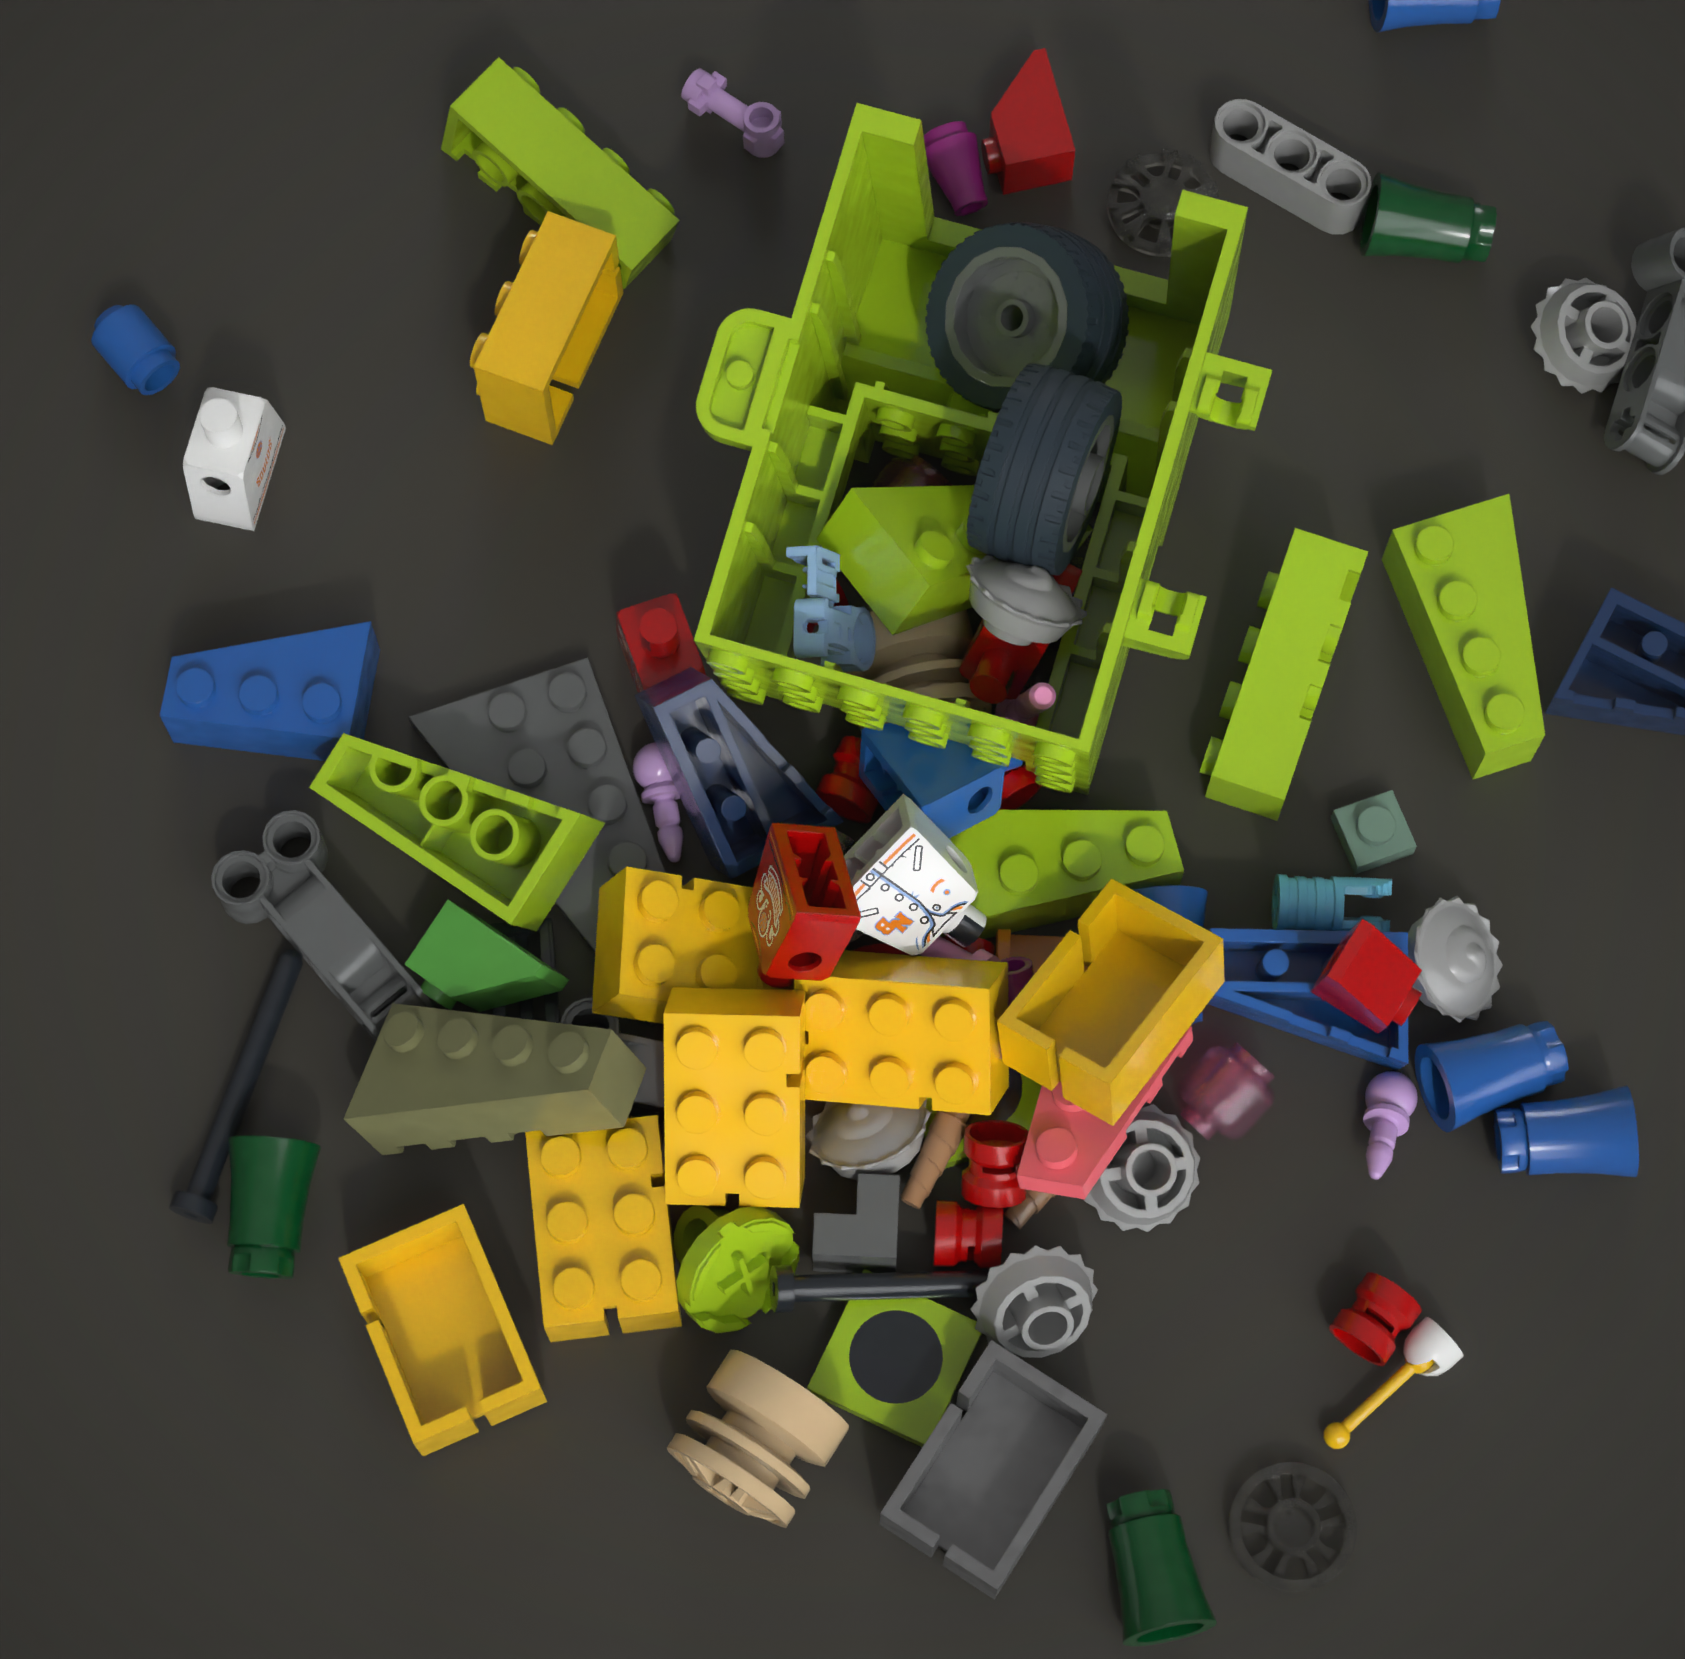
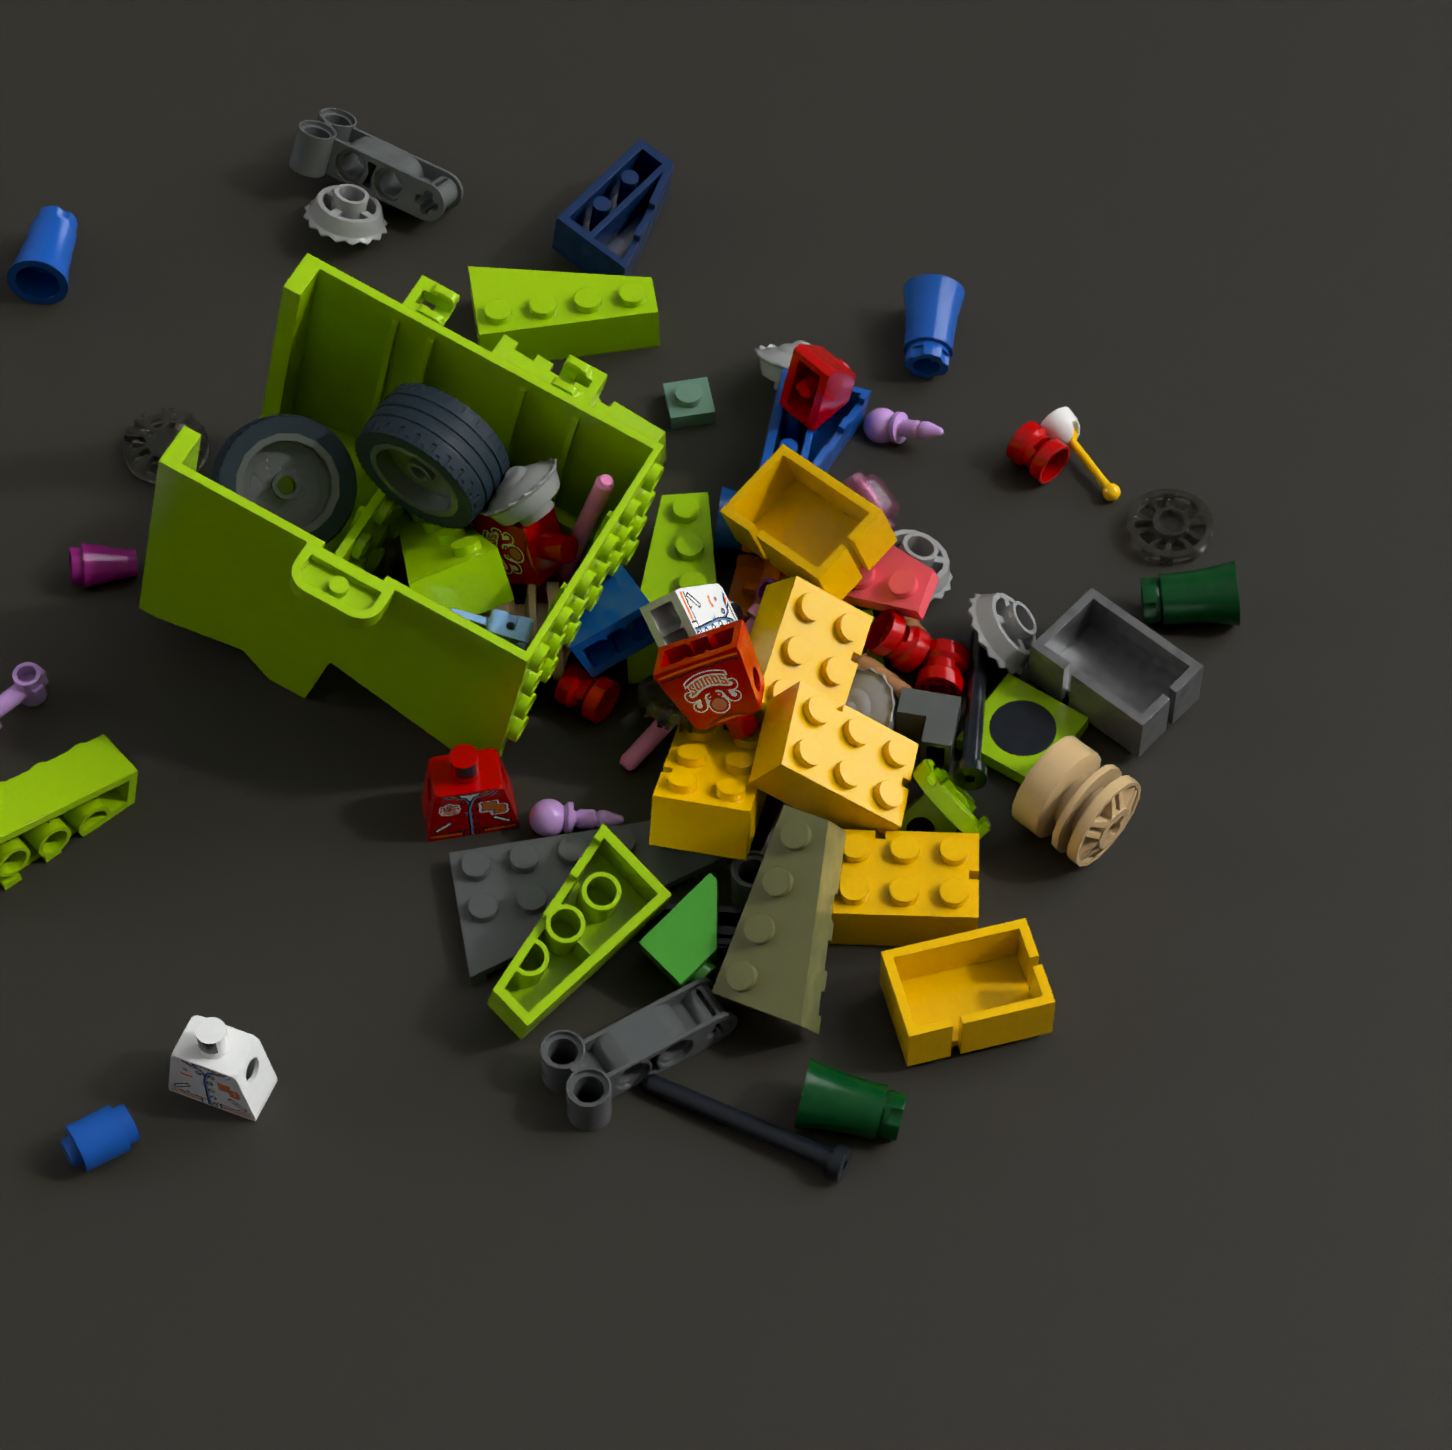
camera: 80 degrees left, 15 degrees down
blue wedge [160,621,380,761] -> none
yellow piece [470,211,623,445] -> none
dark blue wedge [634,667,844,879] -> none
red slope [981,48,1076,195] -> none
light grey beam [1209,99,1371,234] -> none
medium azure hinge [1271,874,1392,932] -> none
dark green plant [1360,172,1497,263] -> none
blue plant [1415,1021,1569,1132] -> none

